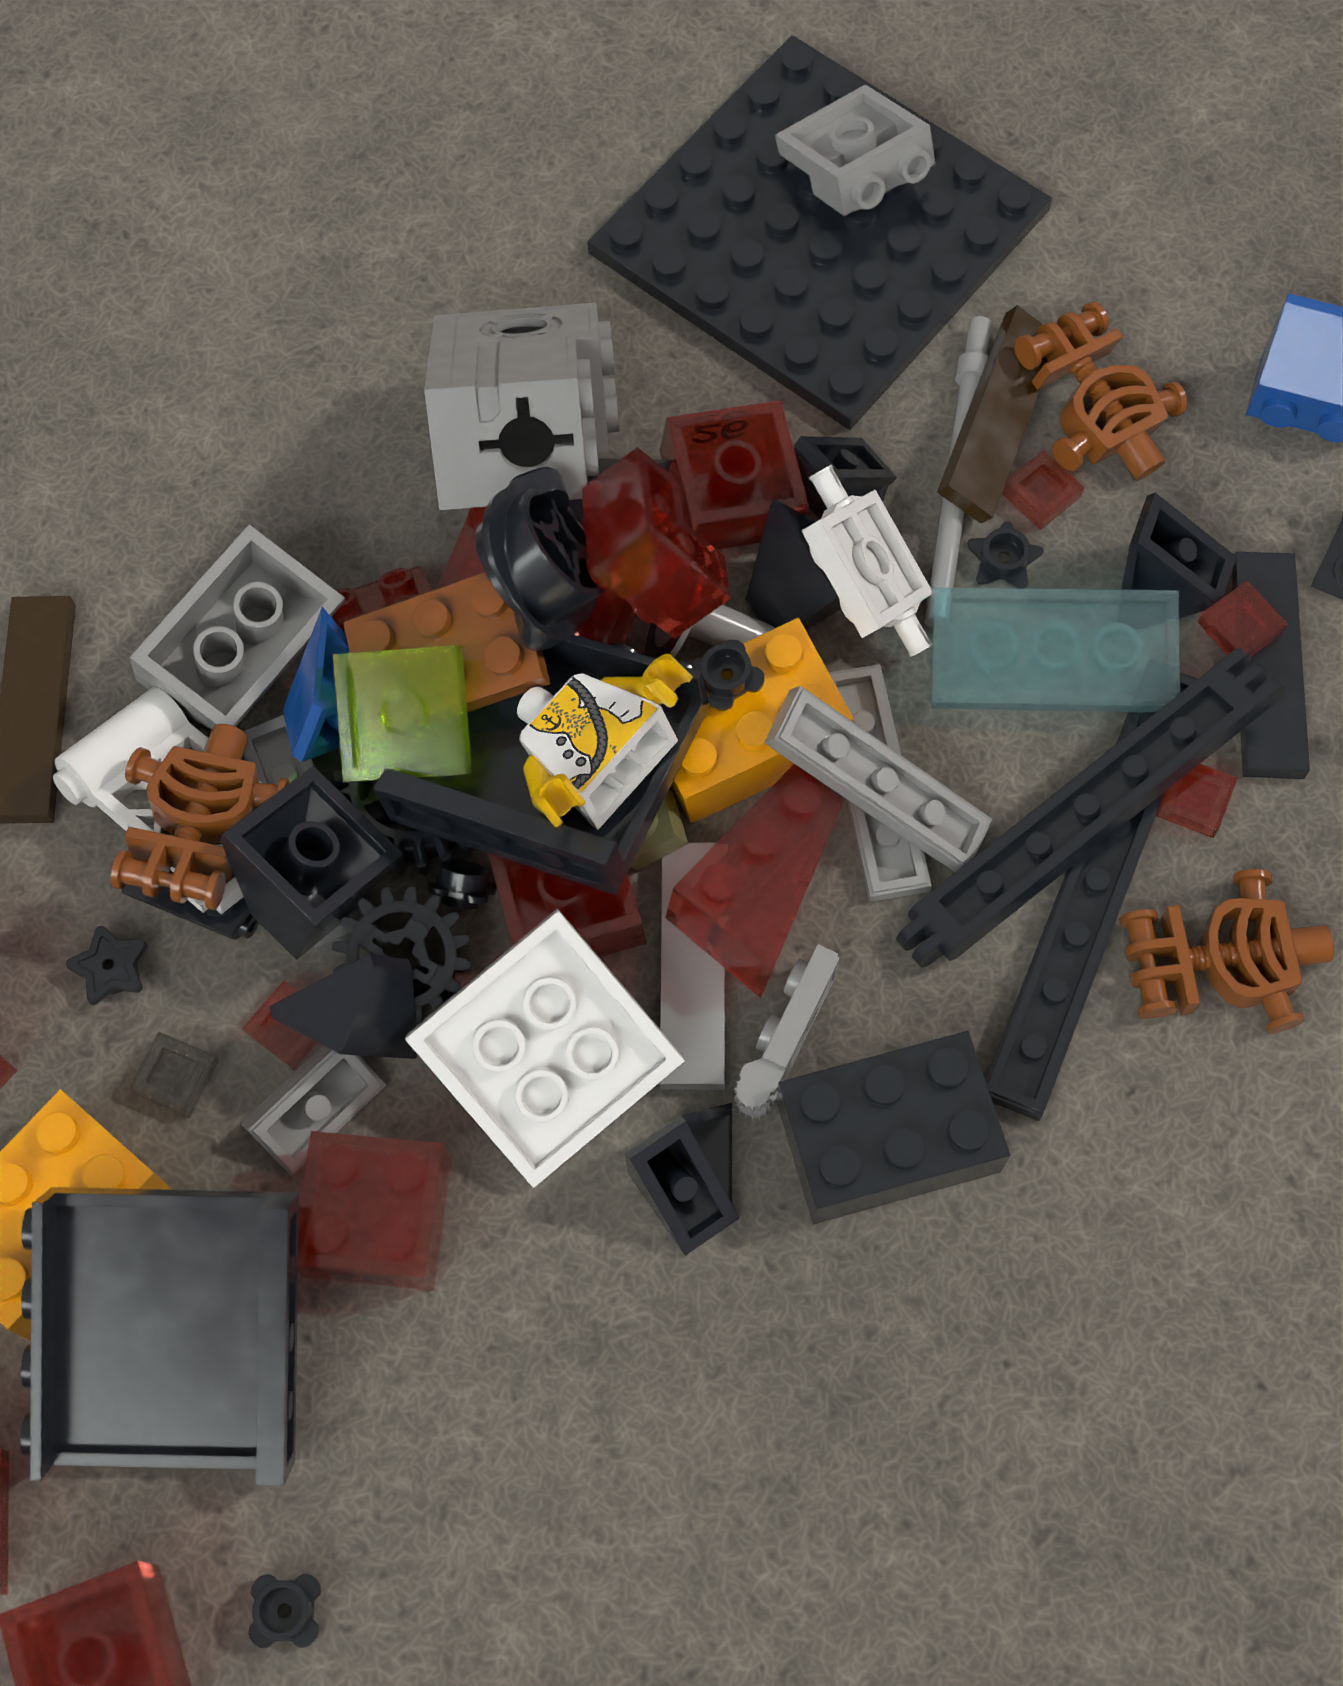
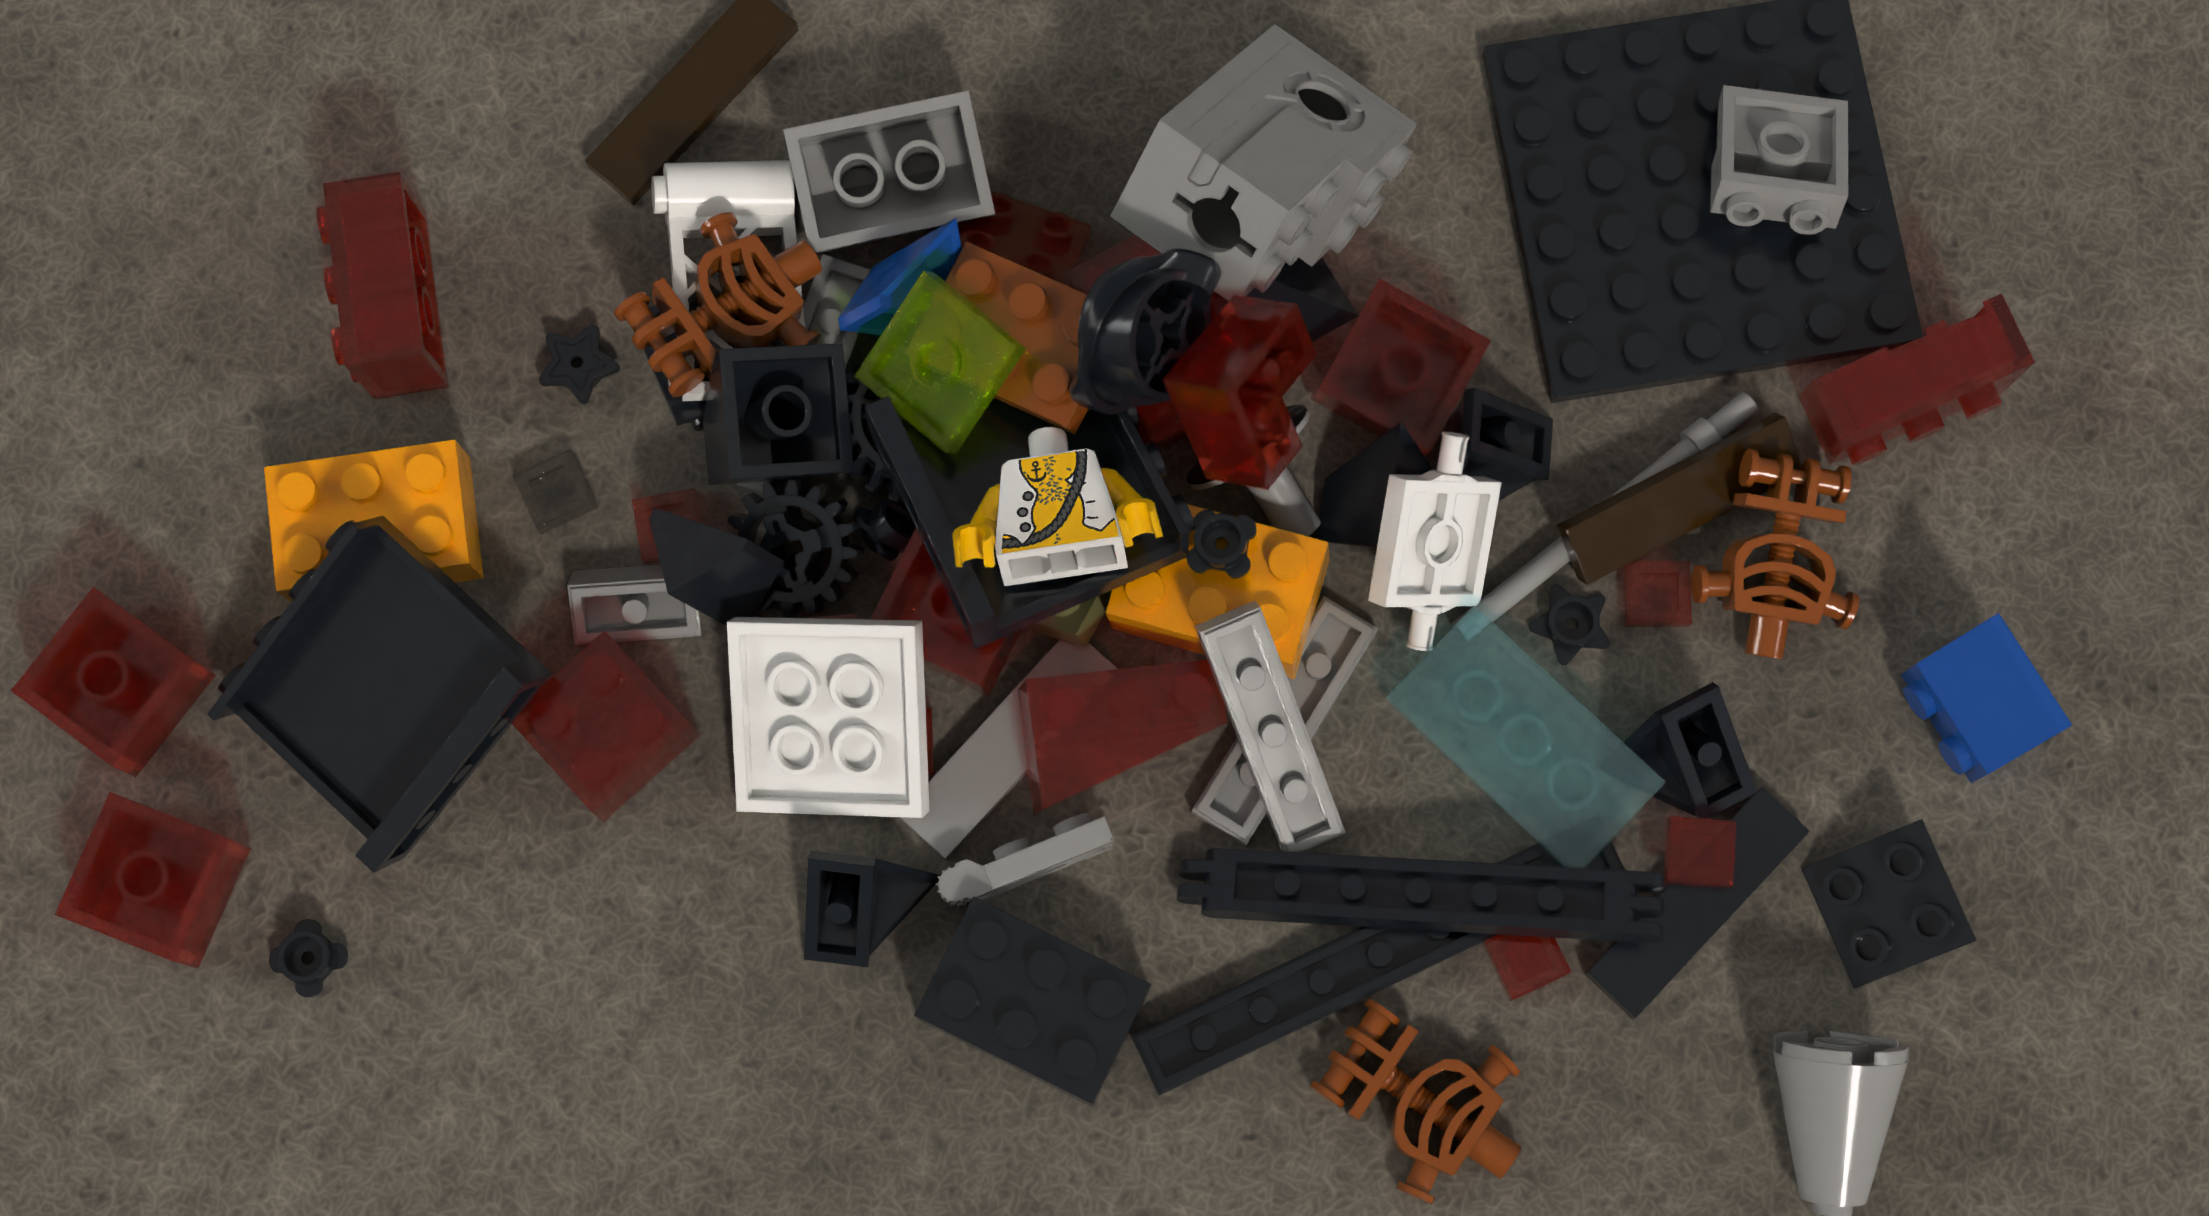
camera: 40 degrees right, 10 degrees up
none -> clear red wedge [1798,293,2035,466]

